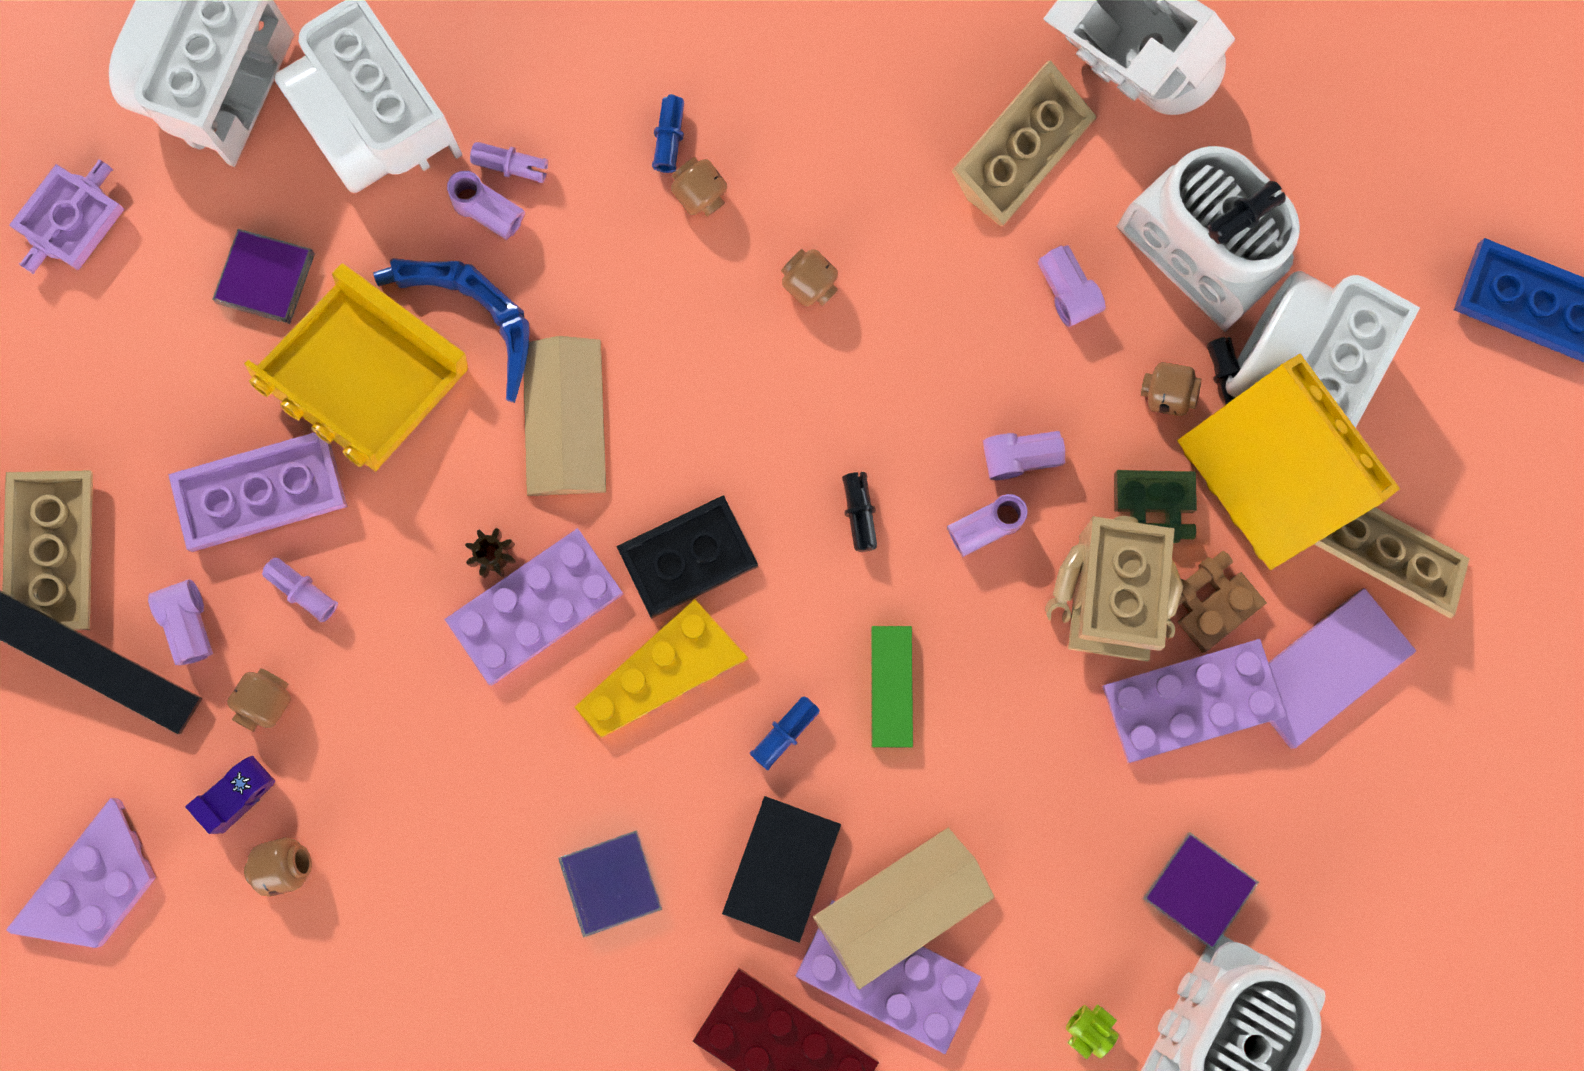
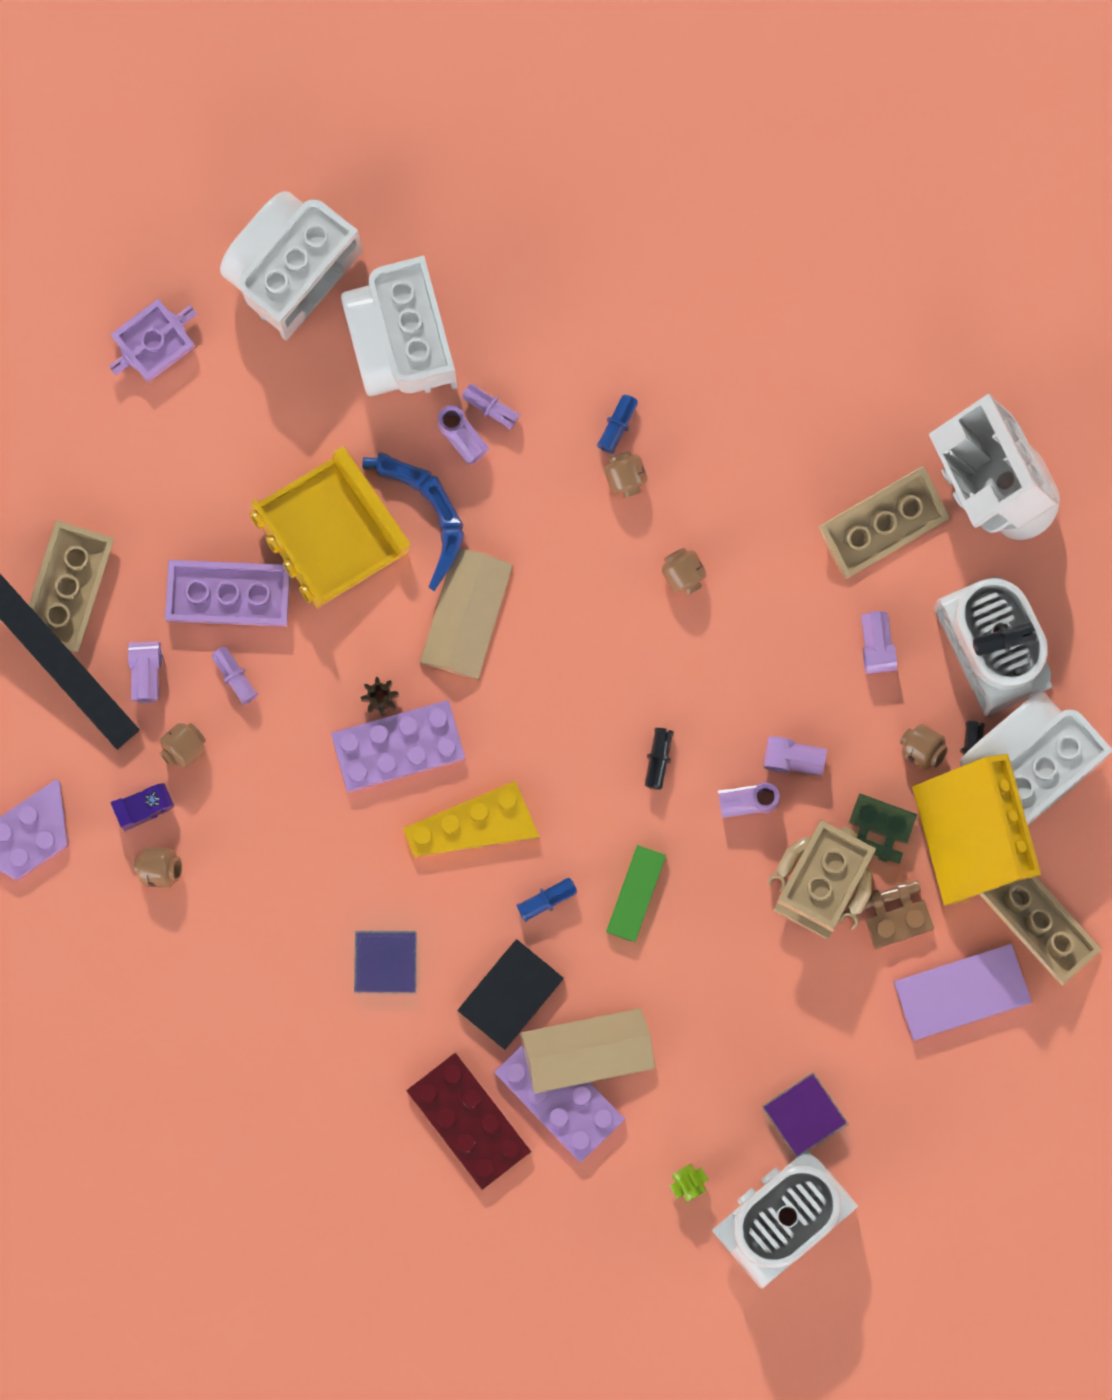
camera: 30 degrees right, 0 degrees up
dark purple tile [212,229,315,324] -> none
black tile [616,495,758,619] -> none
lavender plate [1102,639,1287,763] -> none

